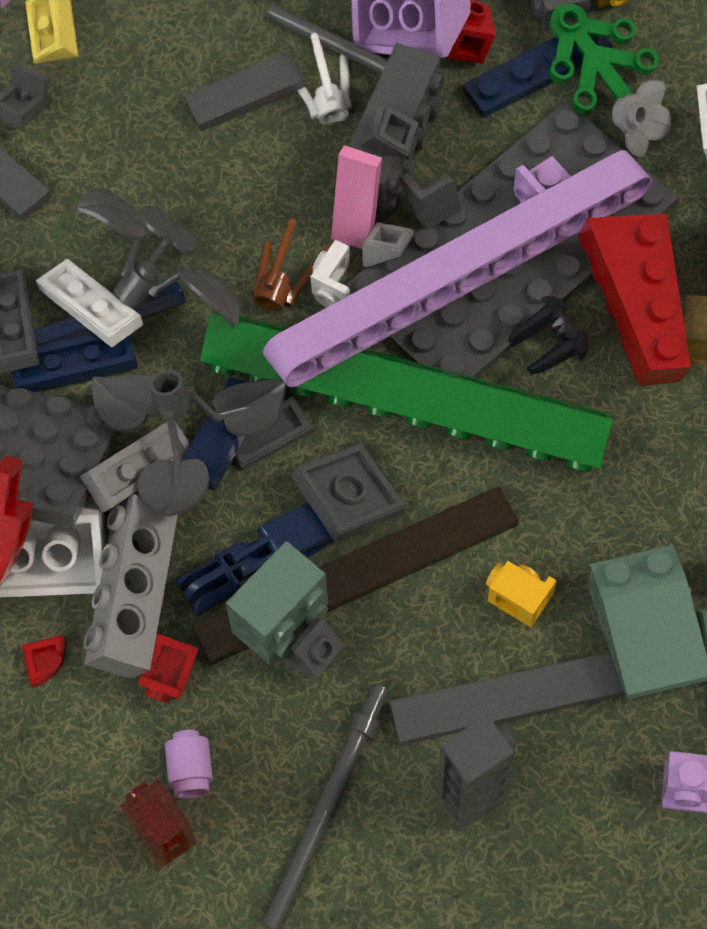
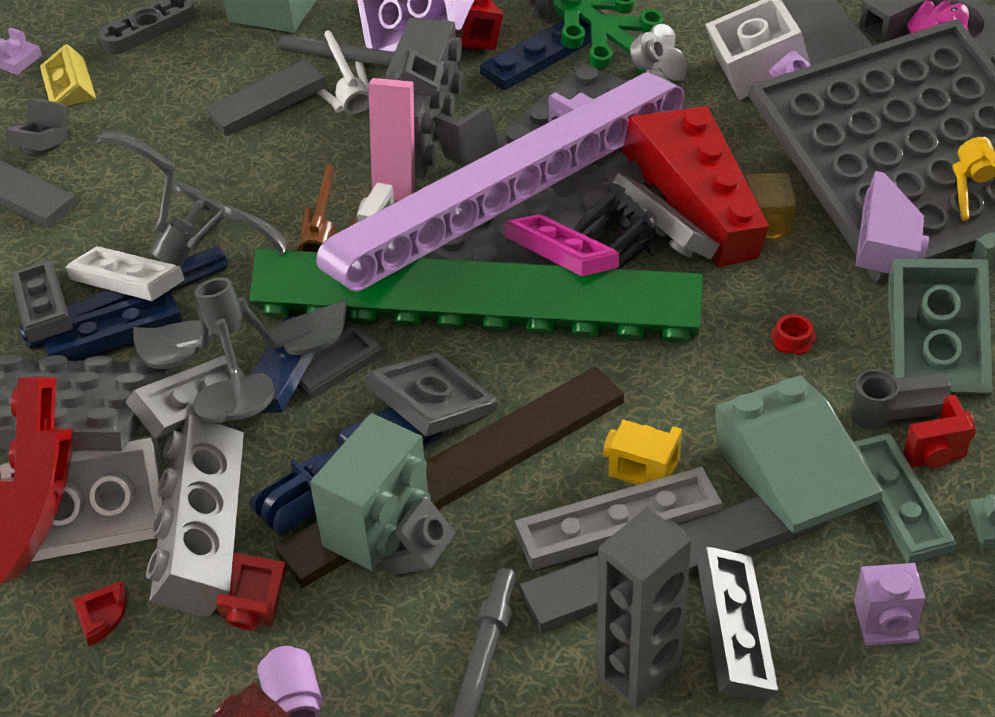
camera: 10 degrees left, 20 degrees down
light grey slope [362,222,414,267] -> none
none -> dark pink tile [505,214,619,276]
none -> light grey plate [514,467,722,571]
none -> light grey plate [613,173,720,259]
none -> plate [696,546,778,702]
none -> red plate [771,314,816,355]

